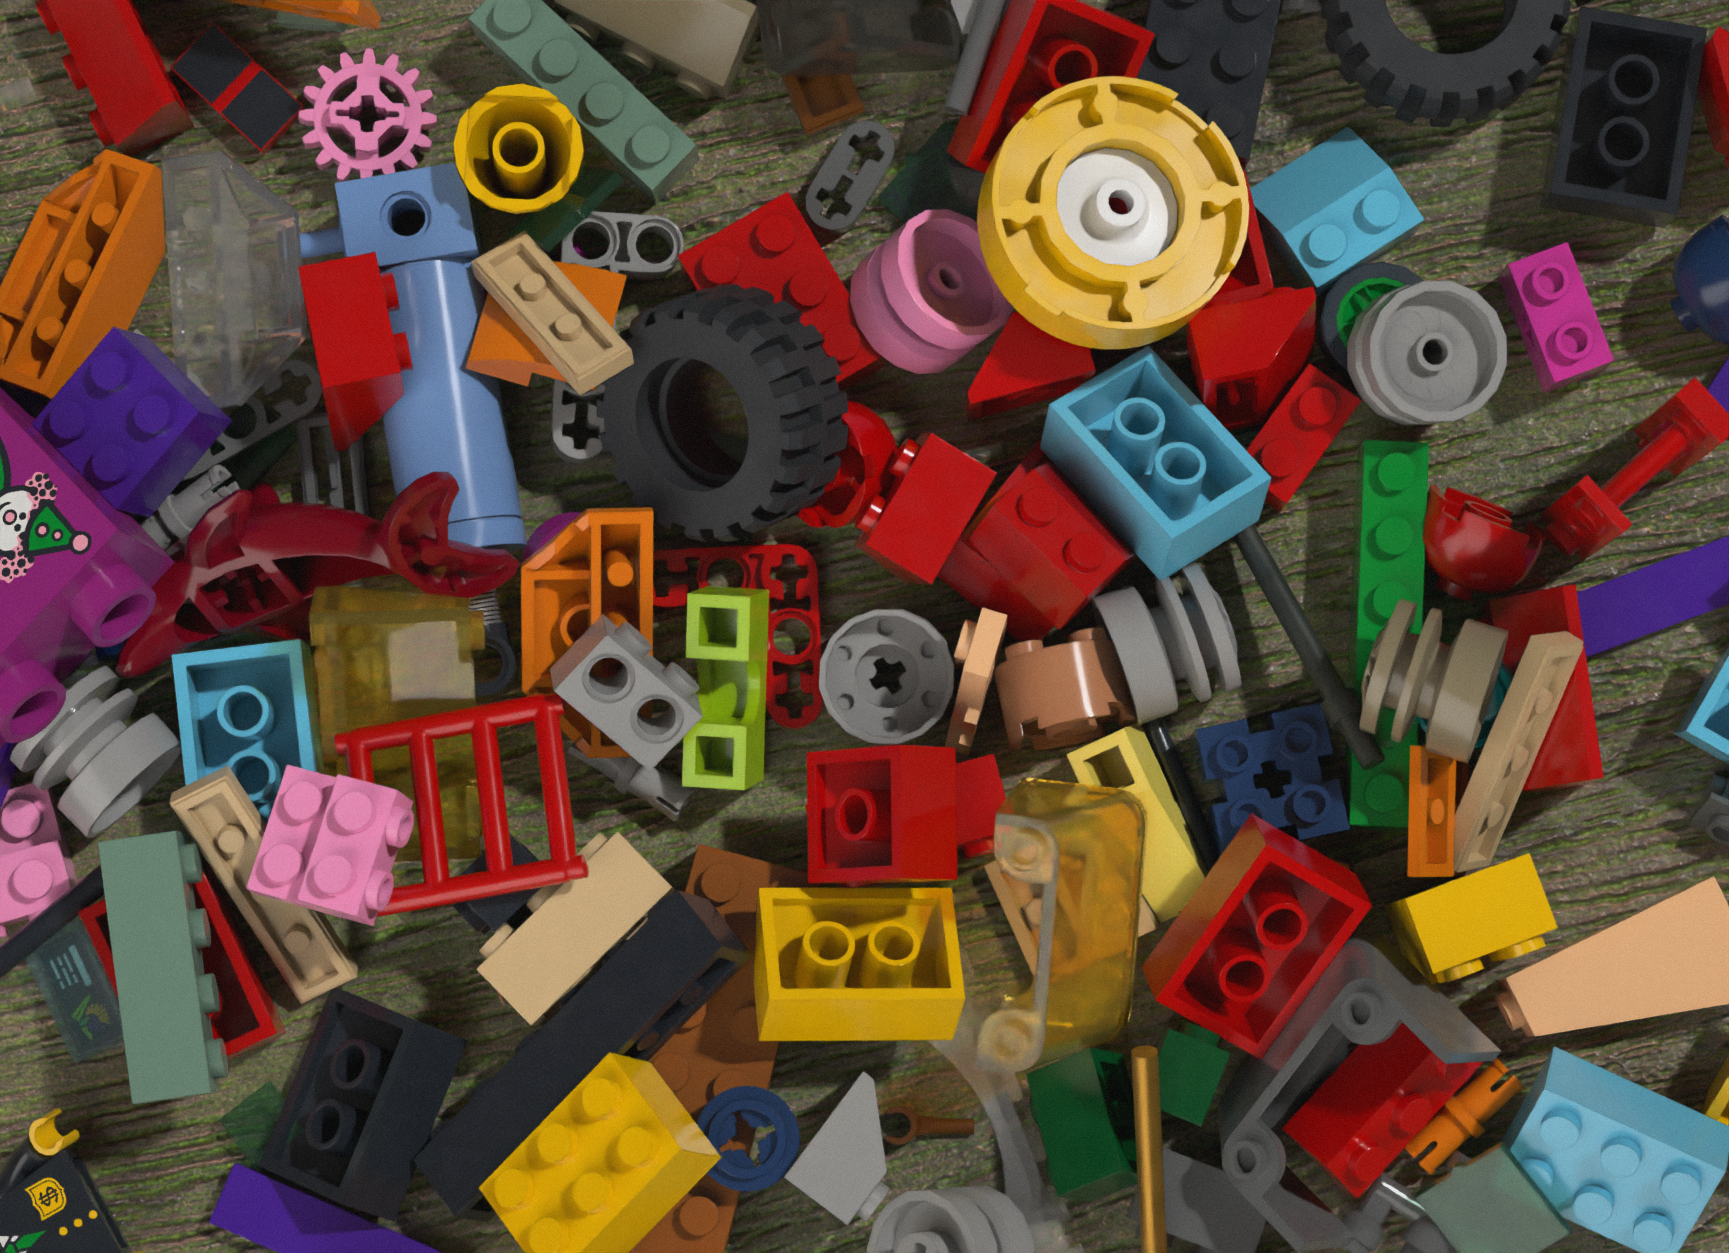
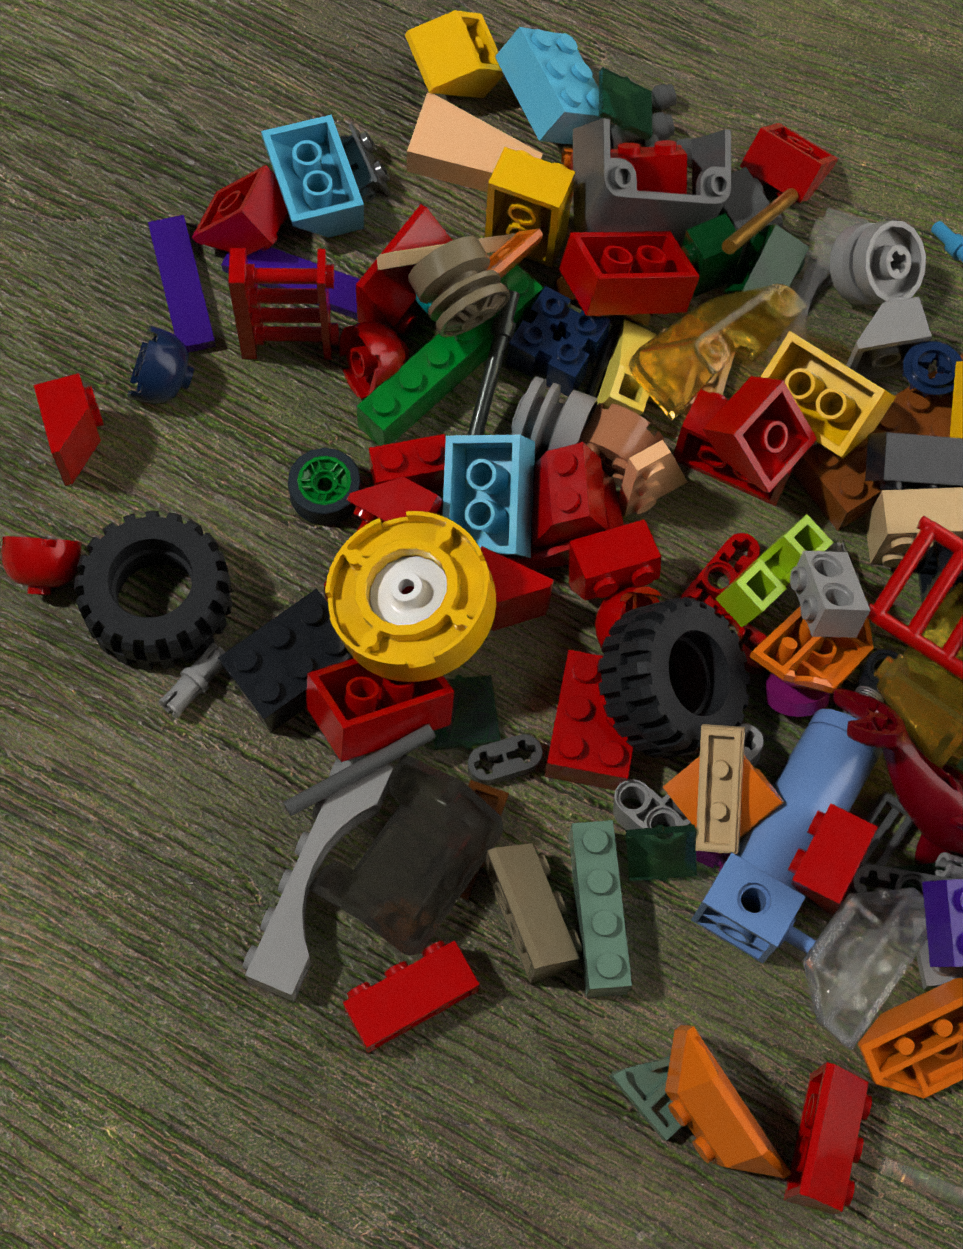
camera: 145 degrees left, 15 degrees down
black tile [169,22,306,155] -> none
bright pink gear [299,49,437,182] -> none
yellow cone [453,84,584,214] -> none
light grey wheel [819,609,955,744] -> none
bright pink wheel [850,209,1014,374] -> none
reddish brown hand [883,1106,975,1145] -> none
medium azure slope [1250,127,1424,297] -> none
light grey wheel [1347,281,1507,425] -> none
dark pink brick [1498,242,1615,394] -> none
black brick [1540,6,1707,228] -> none

